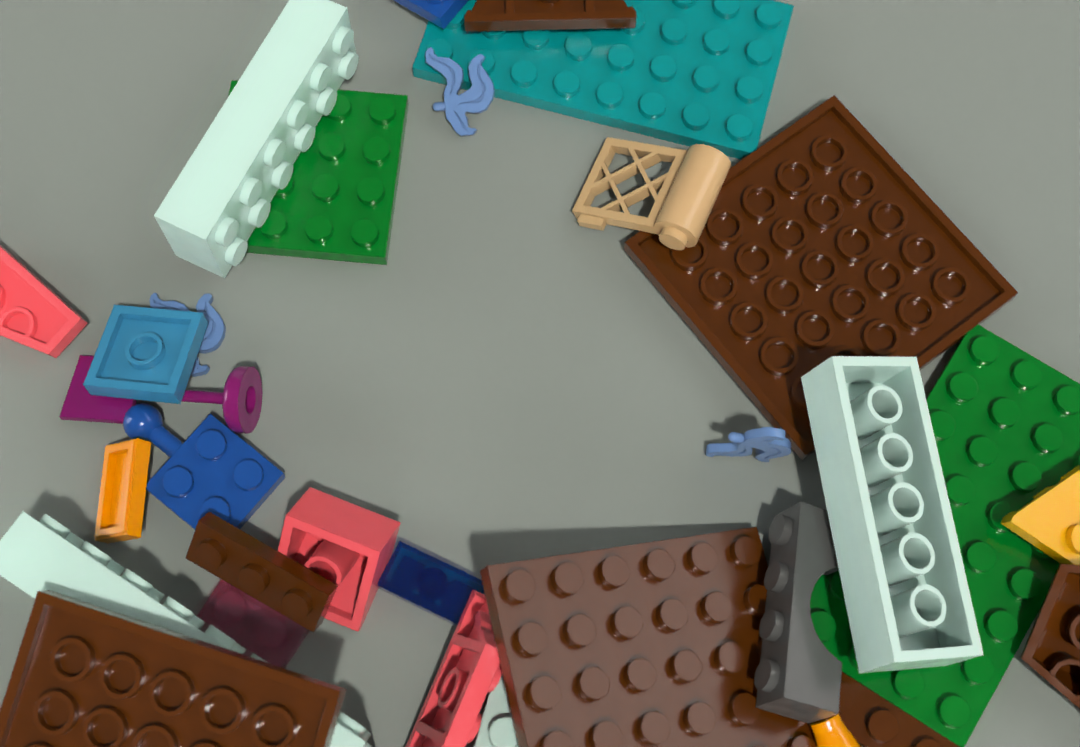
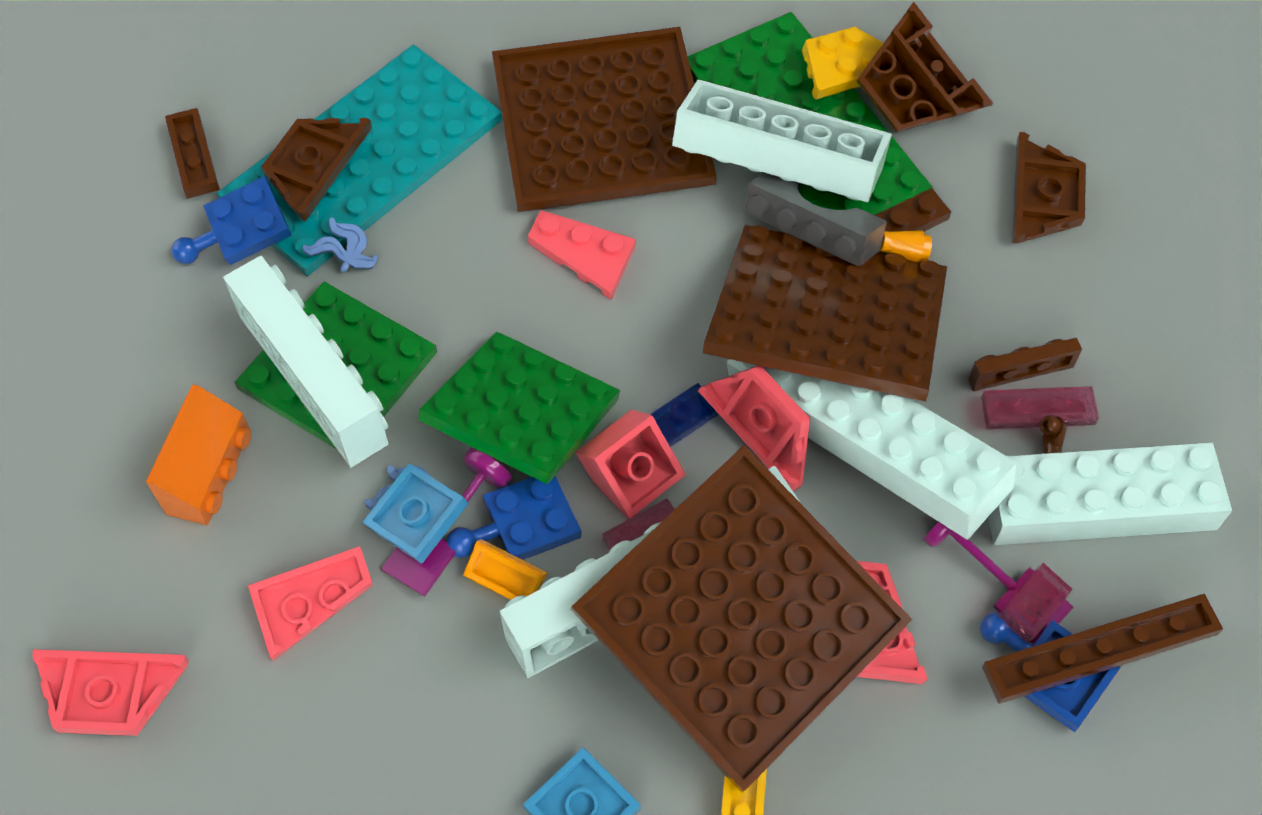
camera: 60 degrees left, 10 degrees down
reddish brown plate [186,512,338,633] -> none
tan piece [572,137,731,250] -> none
medium blue piece [706,427,792,462] -> none
none -> orange slope [146,384,251,526]
none -> green plate [418,331,620,485]
none -> coral wing [528,210,636,300]

